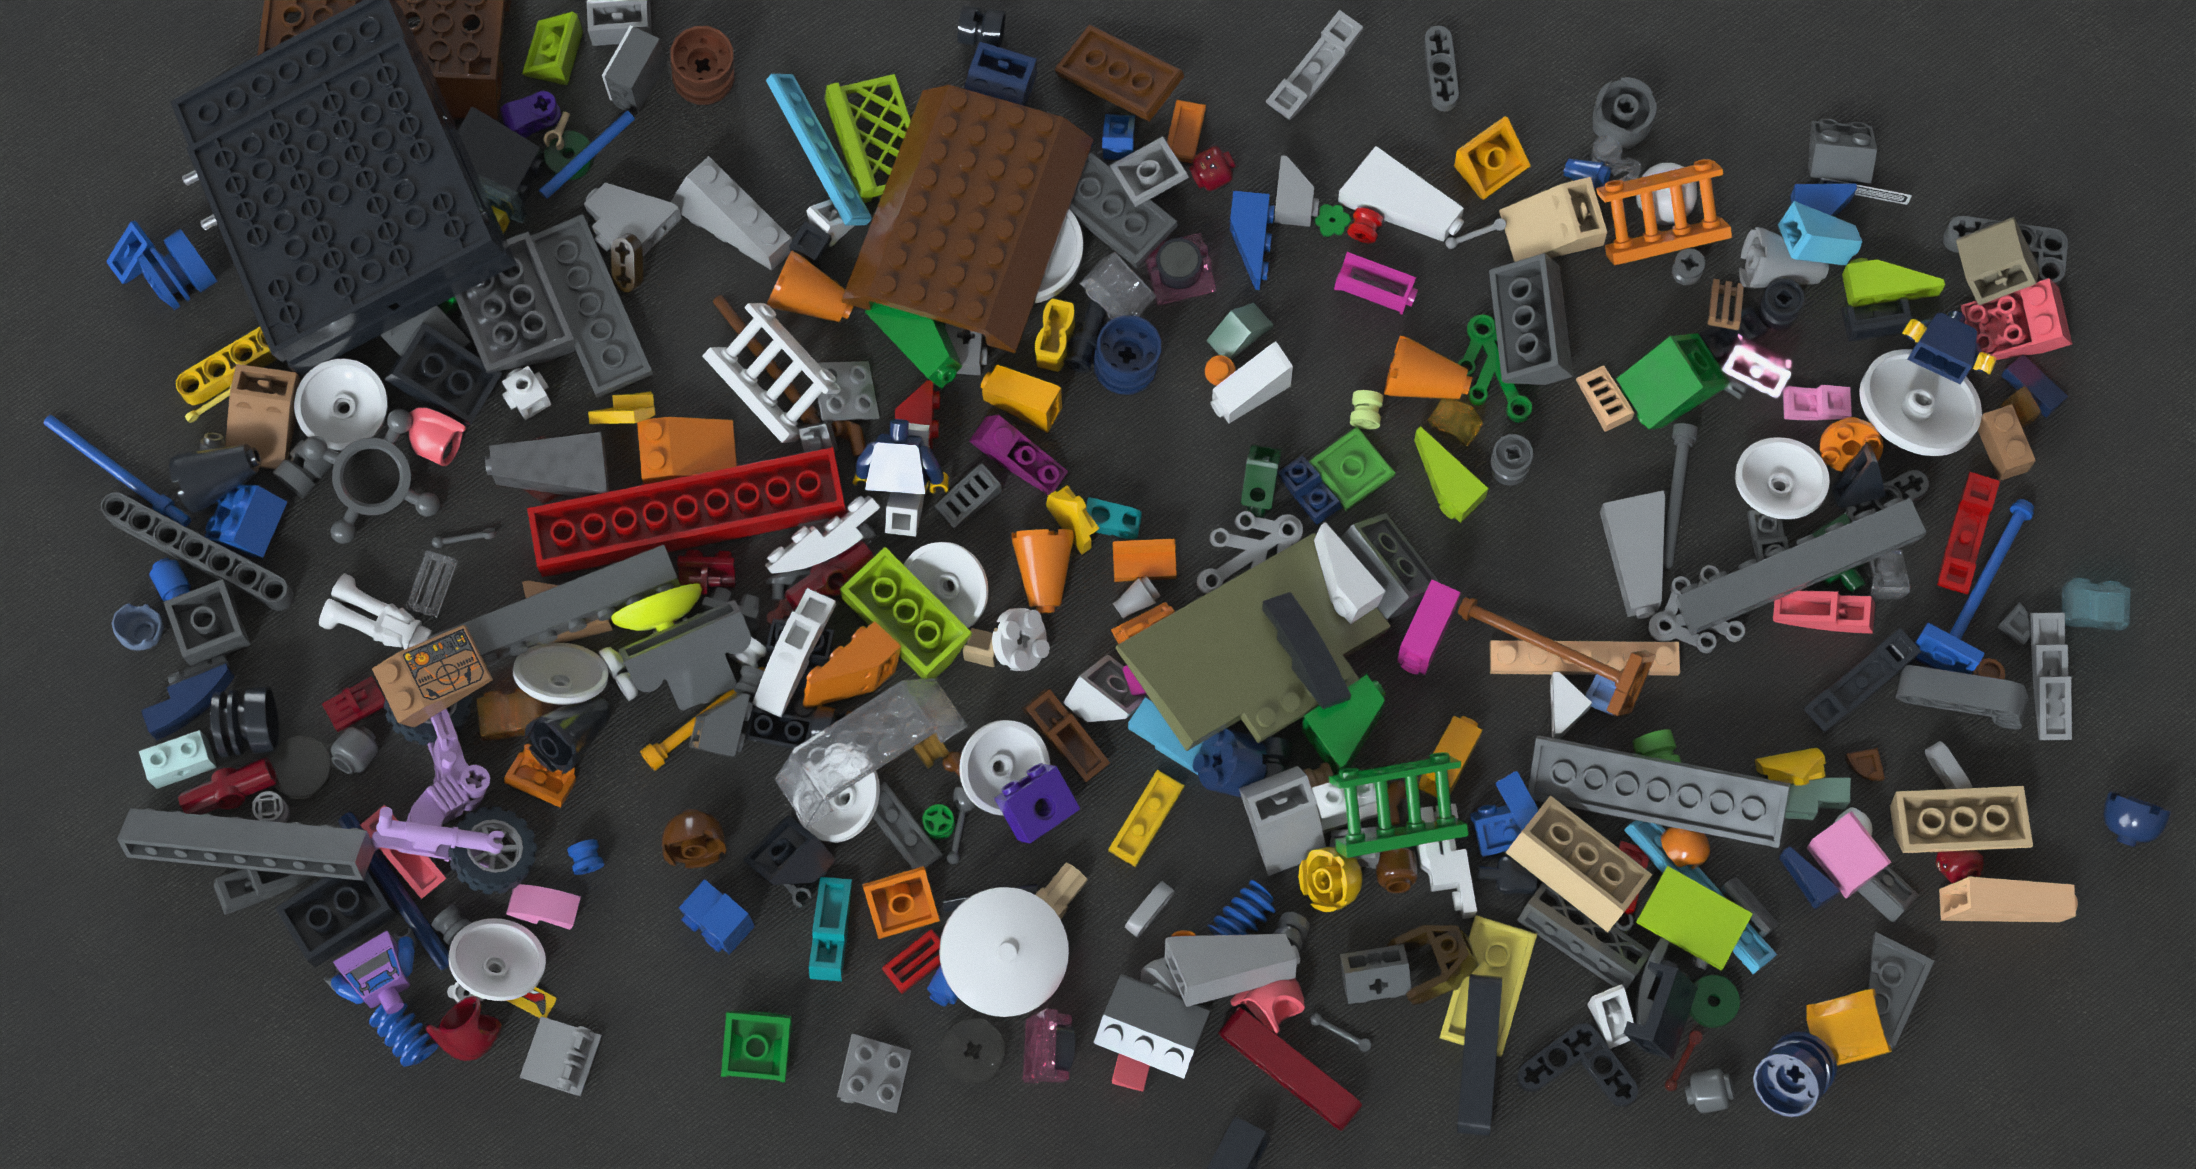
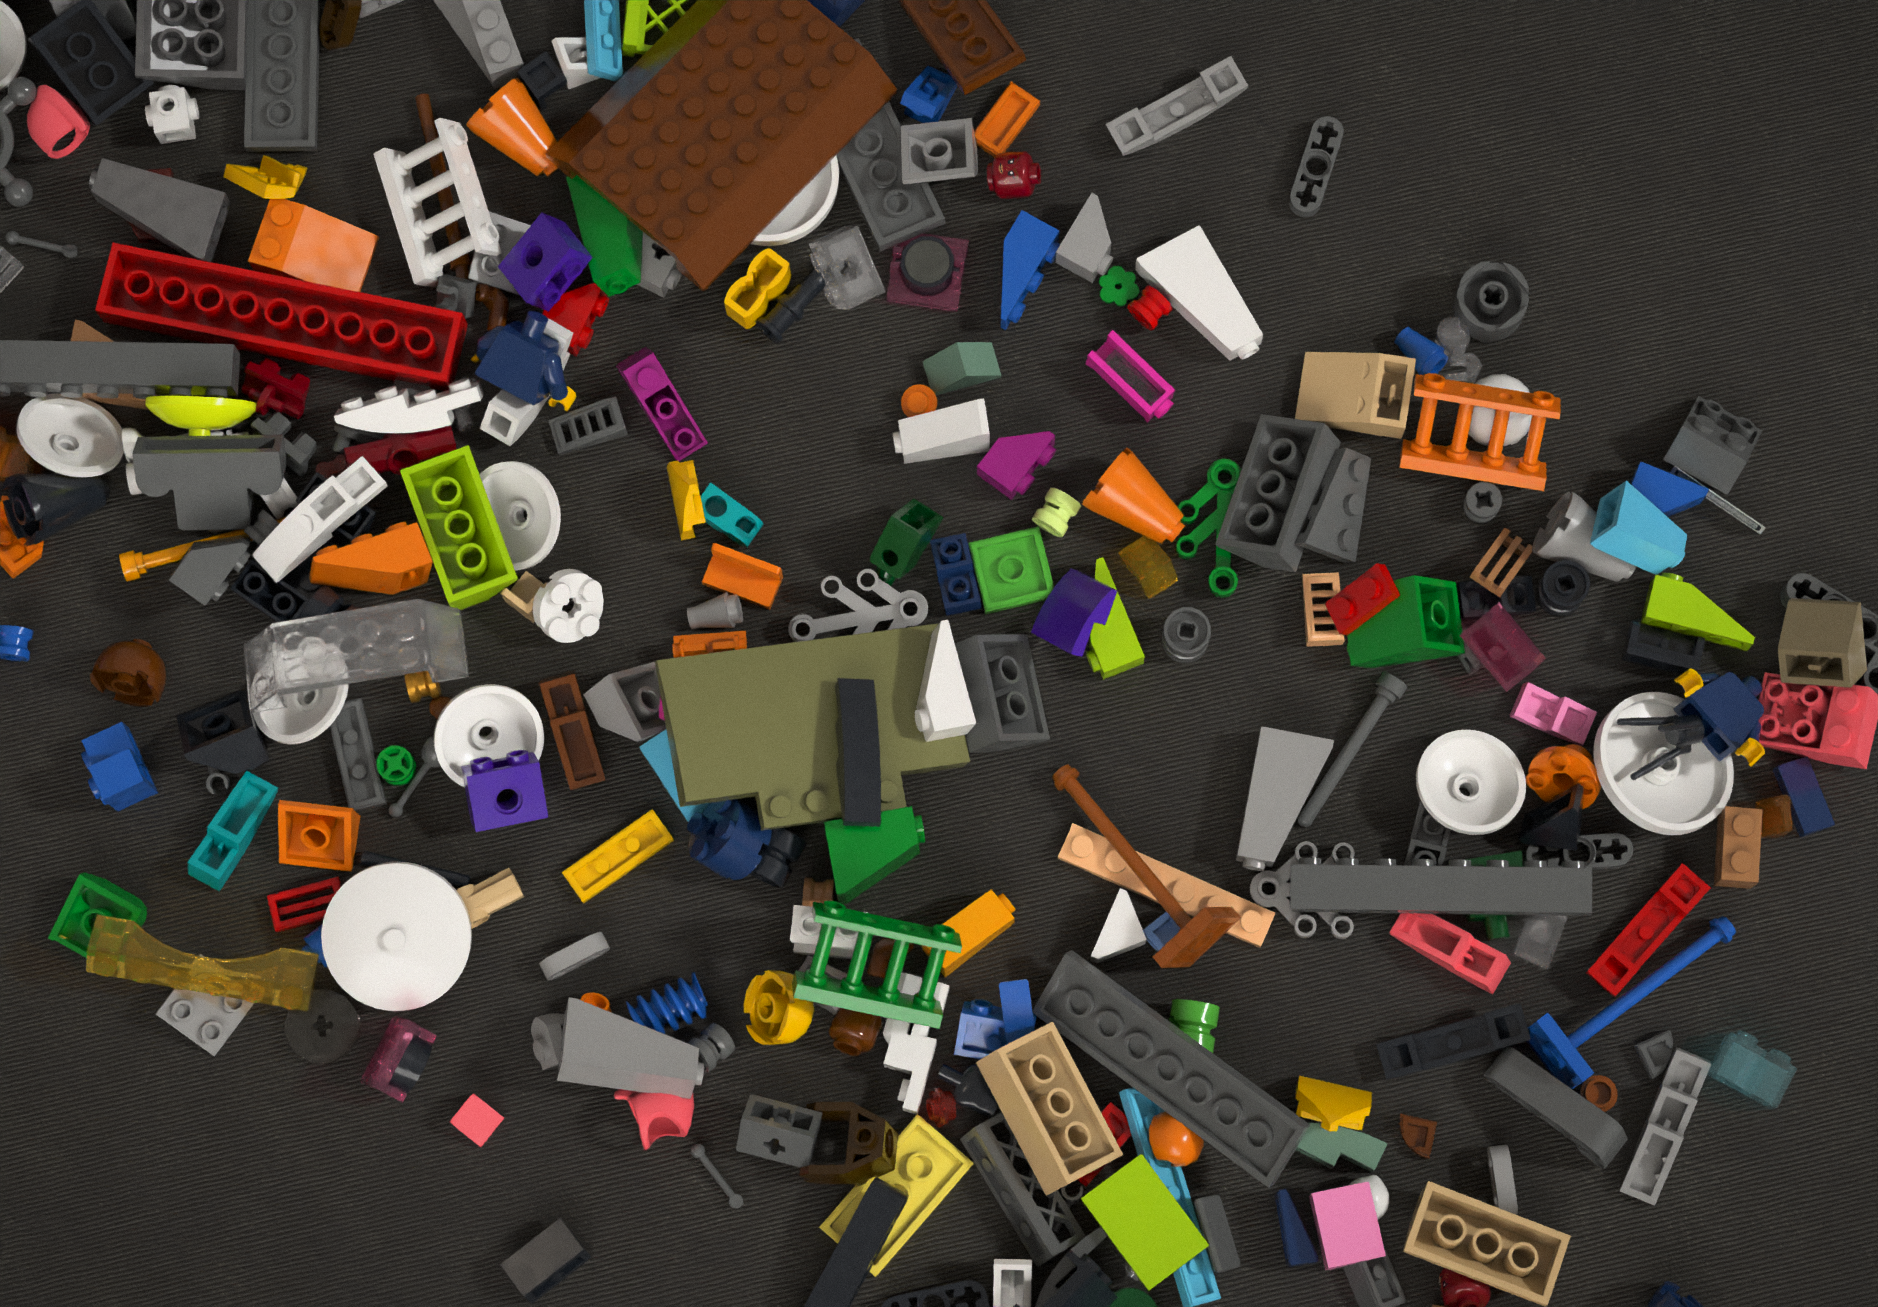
camera: 25 degrees right, 5 degrees up
light orange slope [980,365,1063,433] -> none
orange cone [1011,529,1074,613] -> none
dark blue wheel [1094,316,1161,395] -> none
dark grey slope [1094,974,1211,1079] -> none
dark red beam [1218,1007,1362,1131] -> none
light grey slope [1239,766,1326,876] -> none
dark pink brick [1397,579,1460,675] -> none
light grey hinge [1445,218,1506,249] -> none
light orange slope [1454,116,1531,200] -> none
none -> clear yellow arch [86,914,319,1011]
none -> dark purple brick [498,212,593,311]
none -> clear red plate [926,1088,956,1128]
none -> magenta slope [977,431,1057,500]
none -> dark purple slope [1031,568,1118,657]
none -> dark grey wing [1295,448,1371,563]
none -> red plate [1325,563,1400,635]
none -> black plant [1617,714,1704,780]

